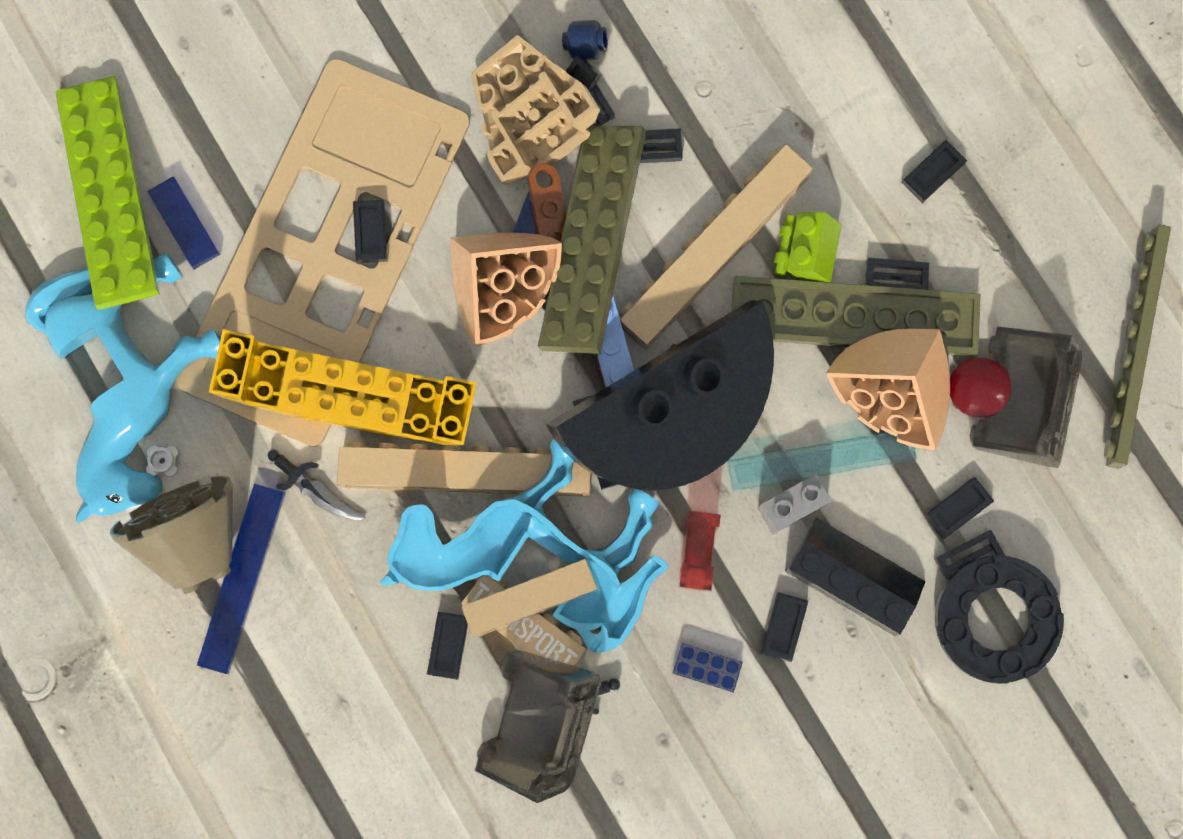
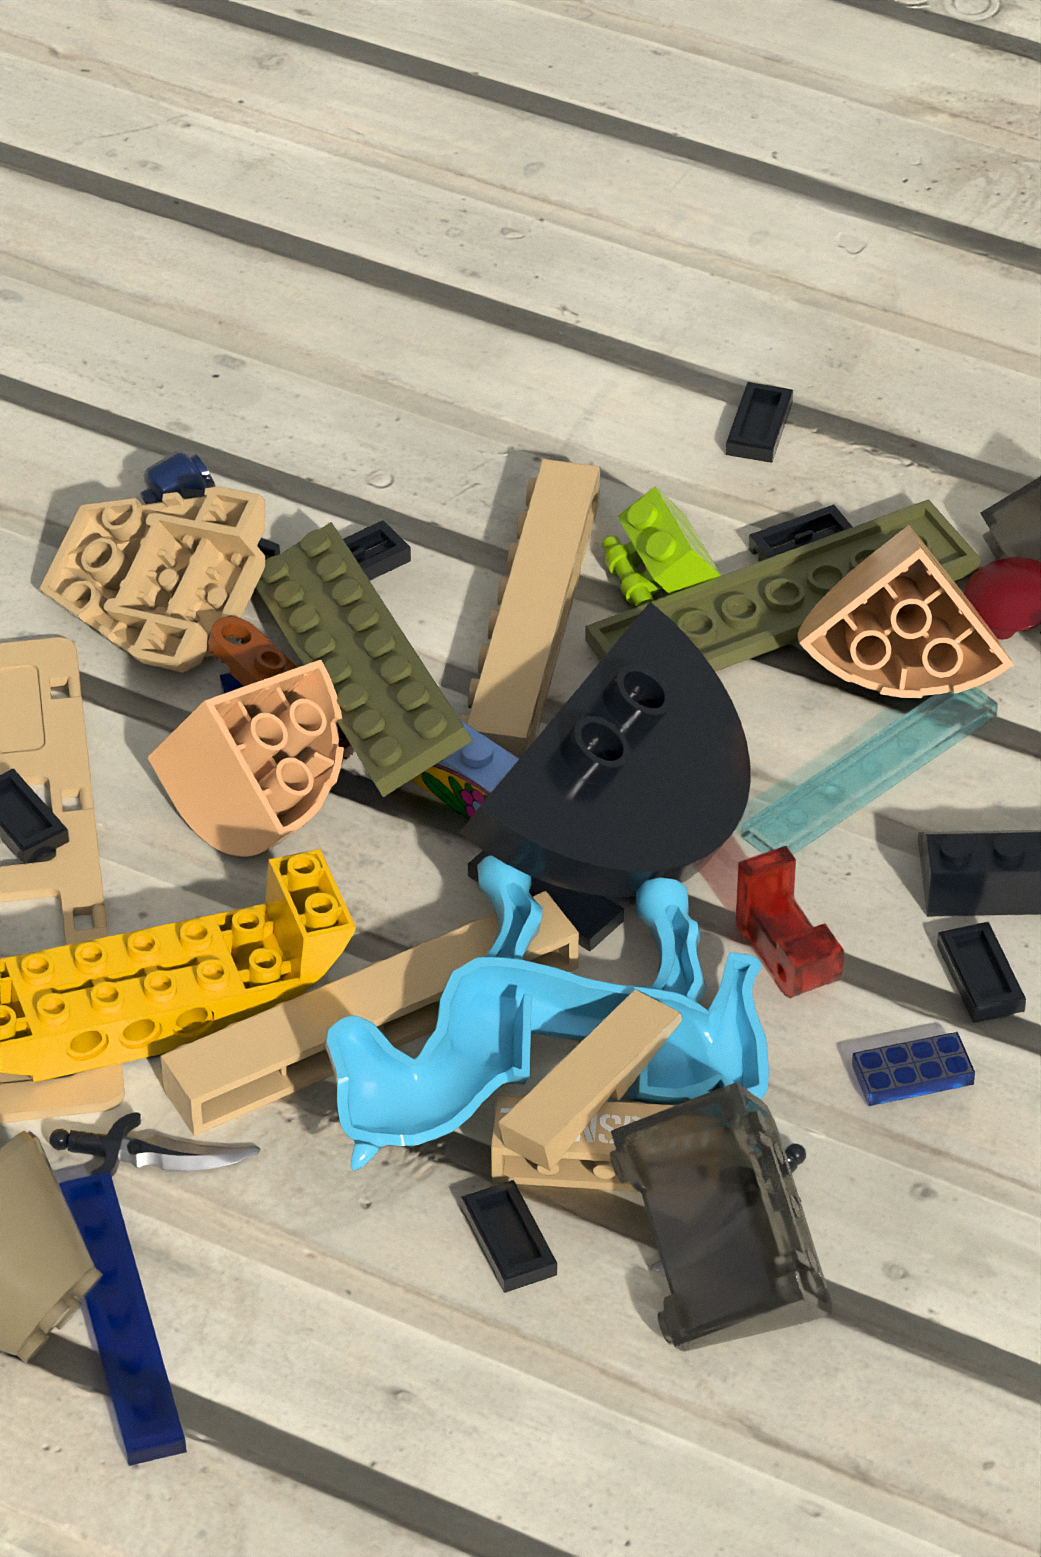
camera: 30 degrees left, 35 degrees down
light grey brick [758,474,832,535] -> none

